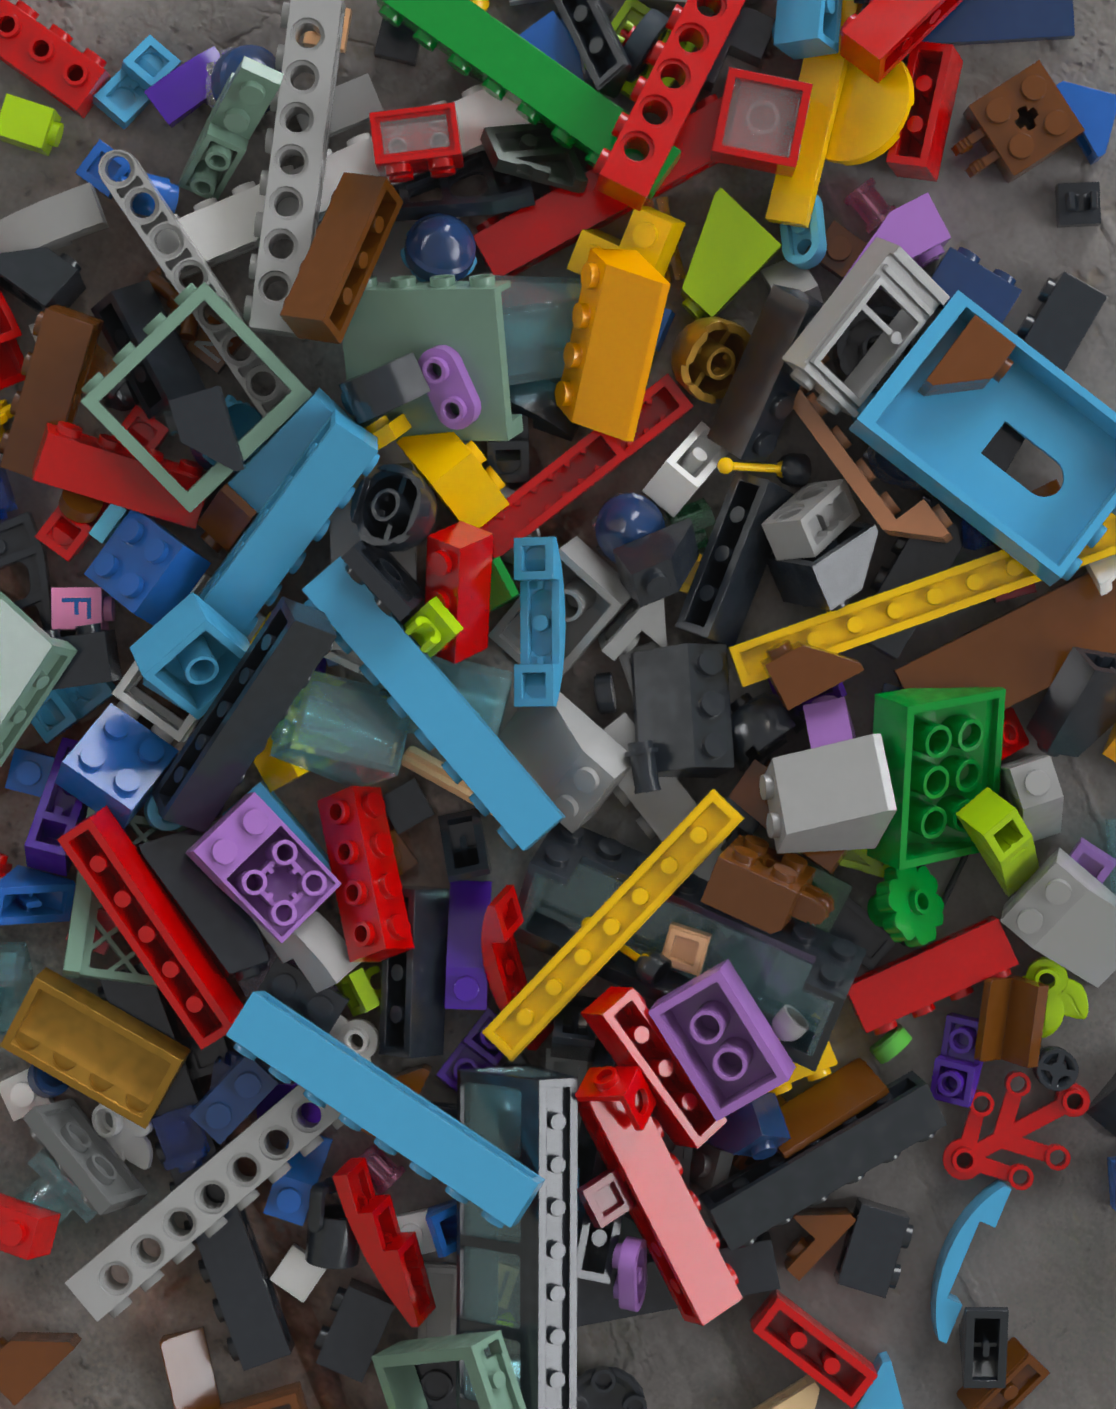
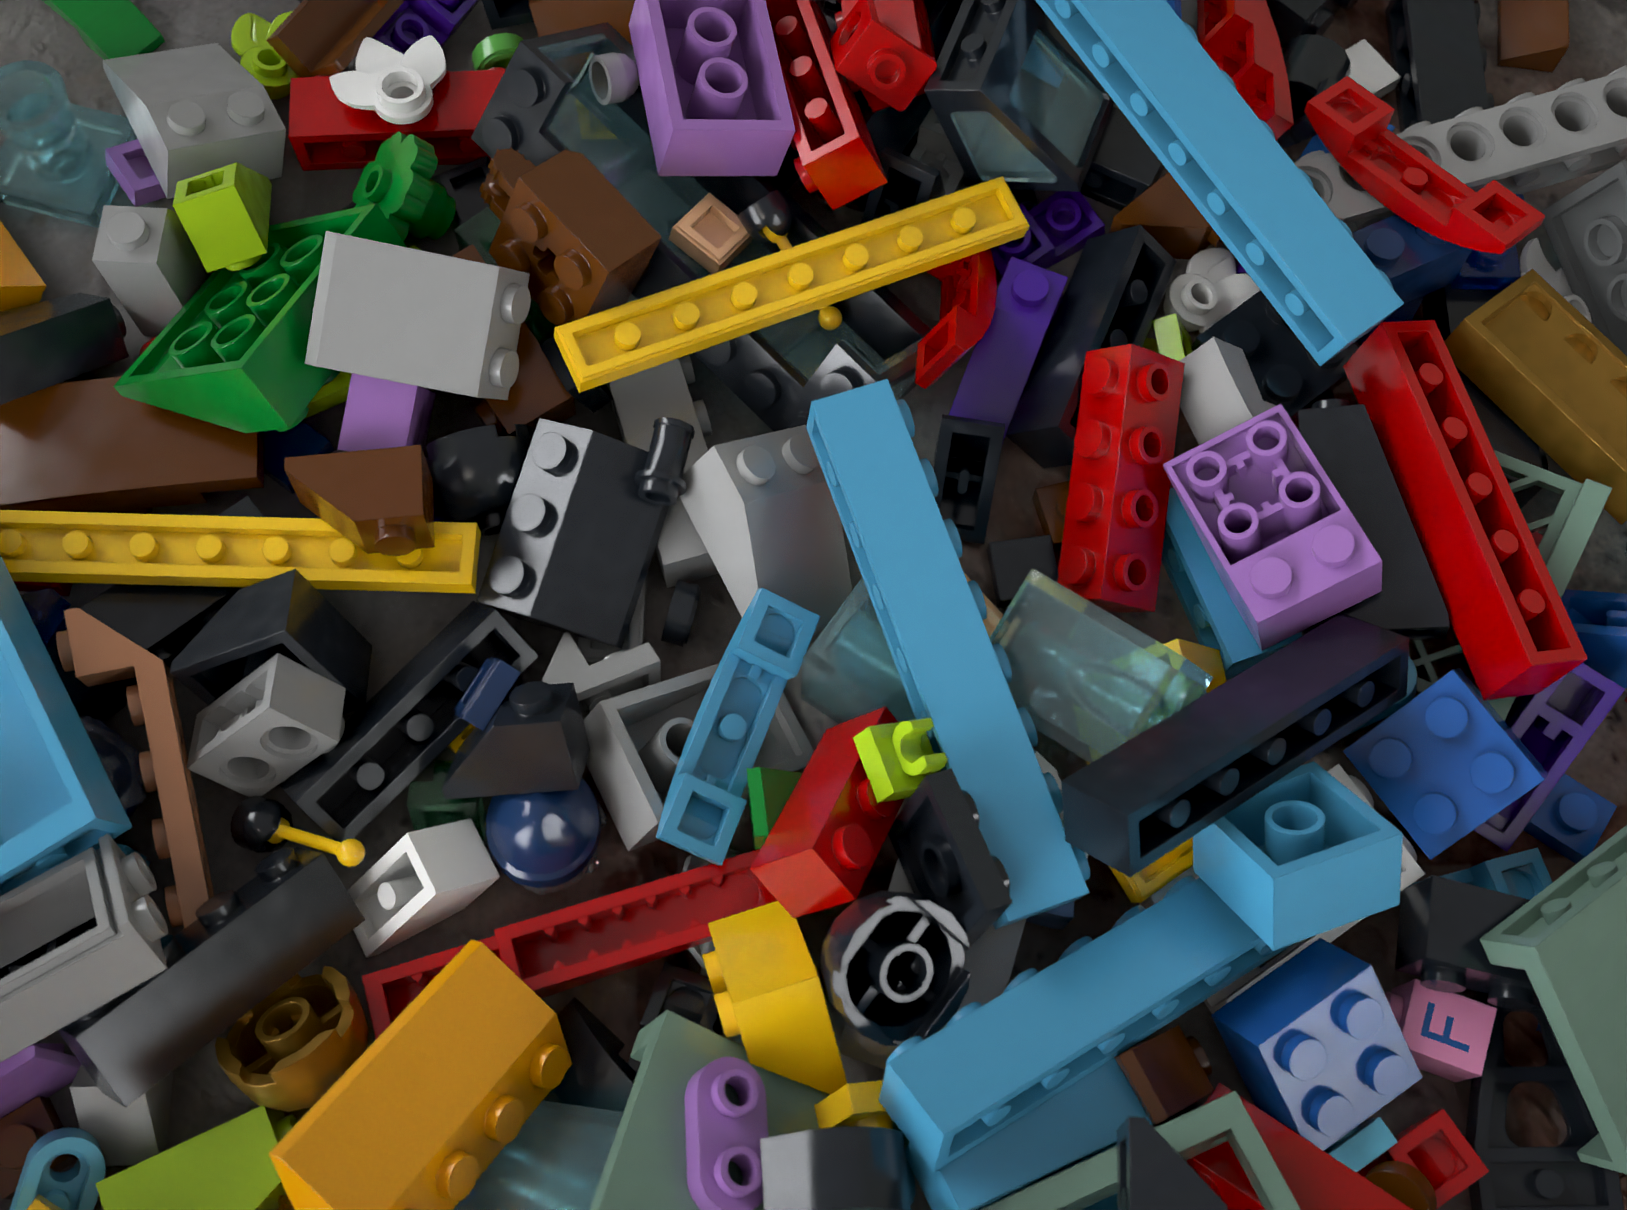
camera: 160 degrees left, 20 degrees down
none -> white plate [329,35,446,124]
none -> dark blue tile [454,657,521,731]
none -> red slope [1304,76,1546,254]

